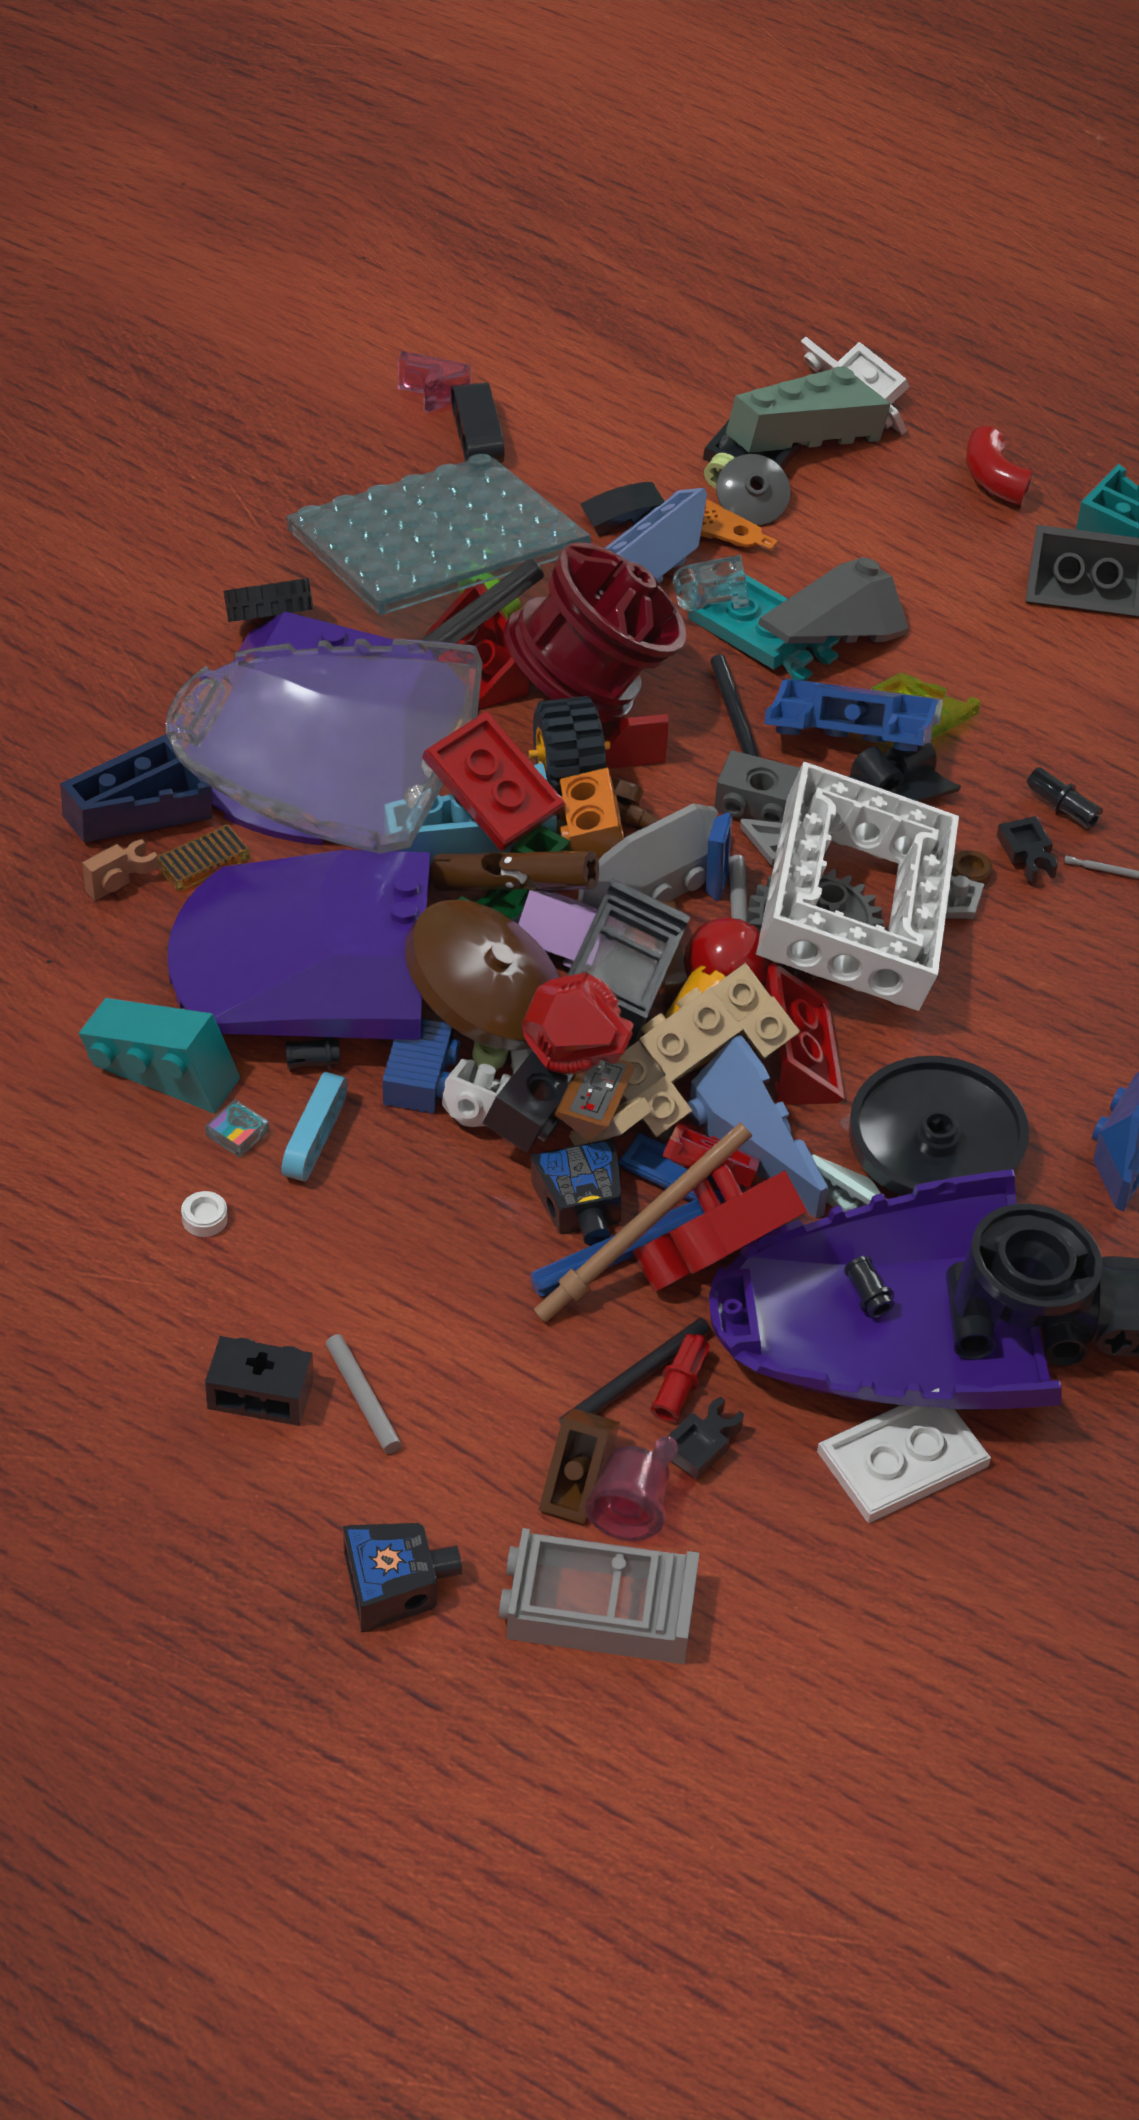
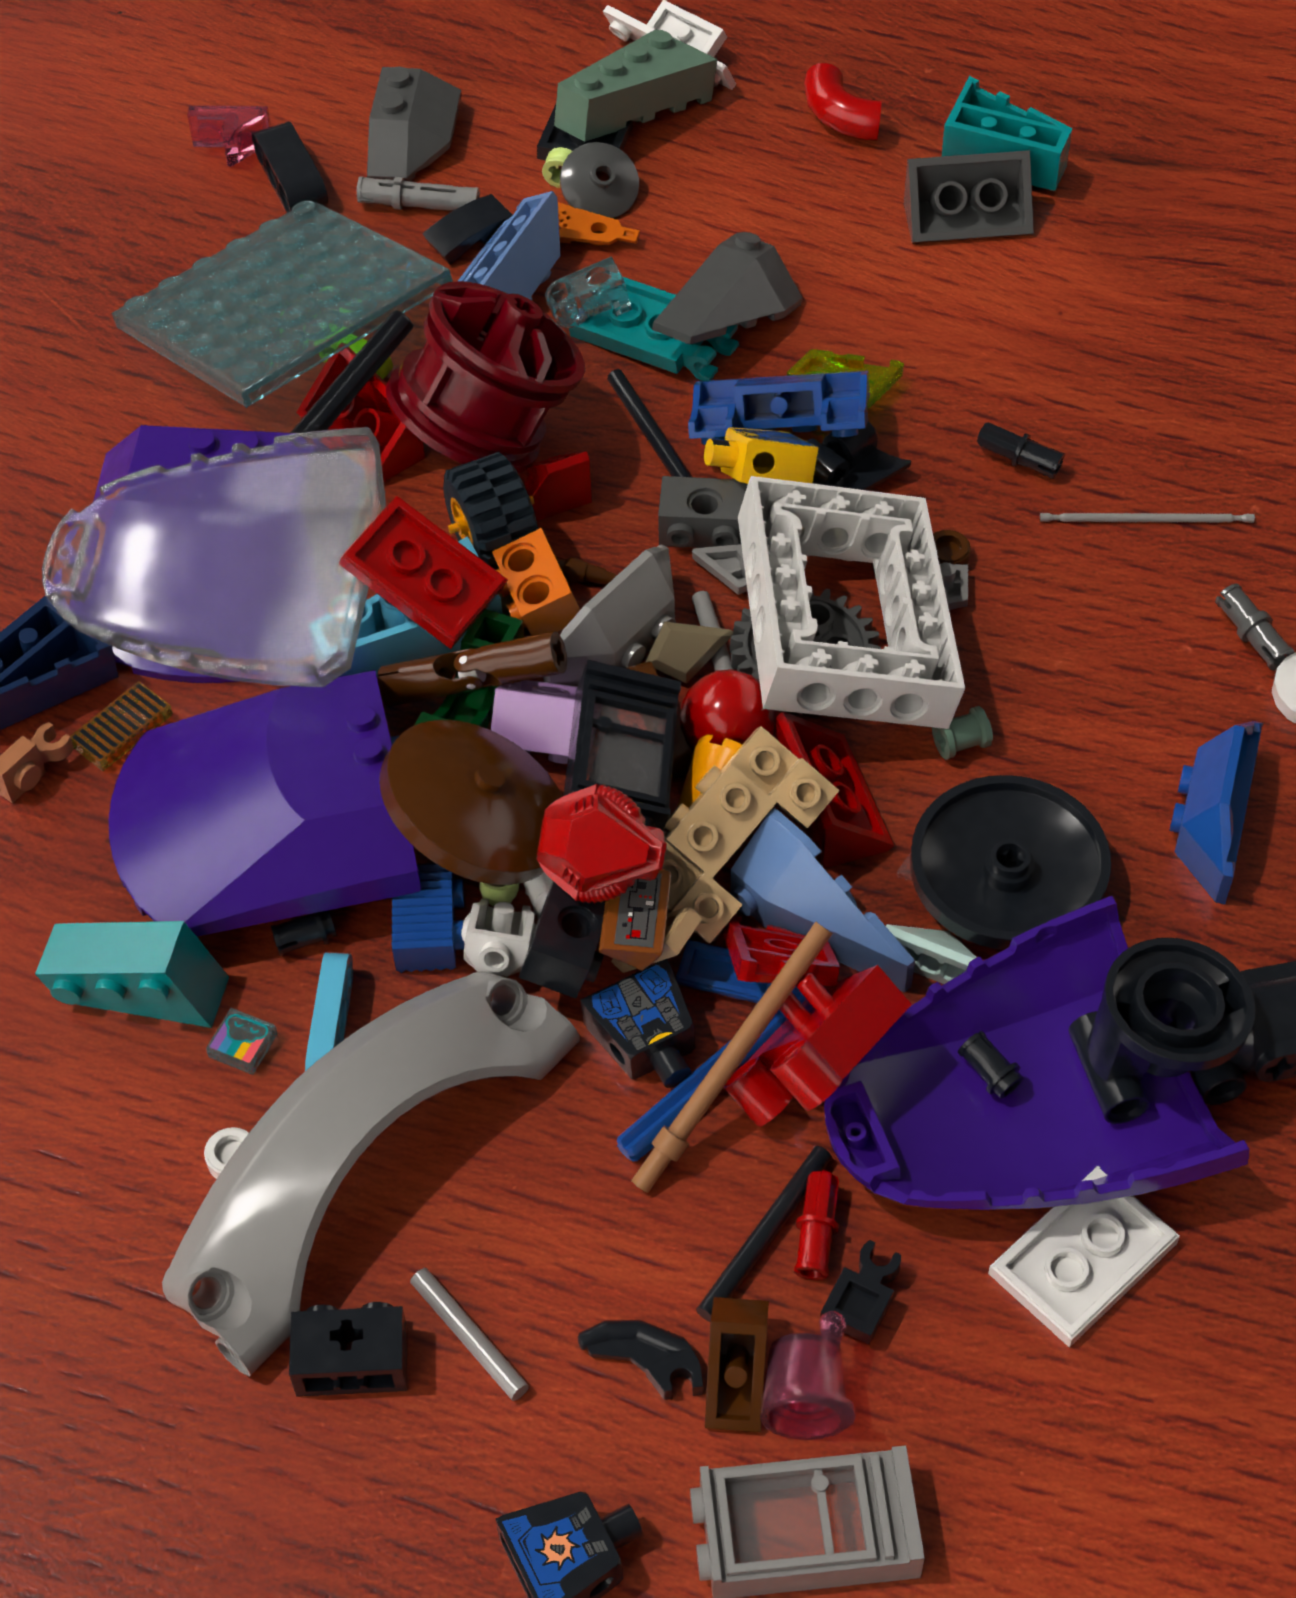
camera: 10 degrees left, 5 degrees up
black tyre [223,578,314,622] -> none
reddish brown tile [611,778,644,806] -> none
blue tile [706,813,732,901] -> none
black plate [997,816,1058,883] -> none
none -> light grey panel [162,972,580,1377]
none -> light grey pin [357,176,480,211]
none -> dark grey wedge [367,66,462,181]
none -> black piece [578,1320,703,1400]
none -> dark tan piece [645,622,733,683]
none -> yellow torso [704,427,818,484]
none -> sand green bush [932,706,993,760]

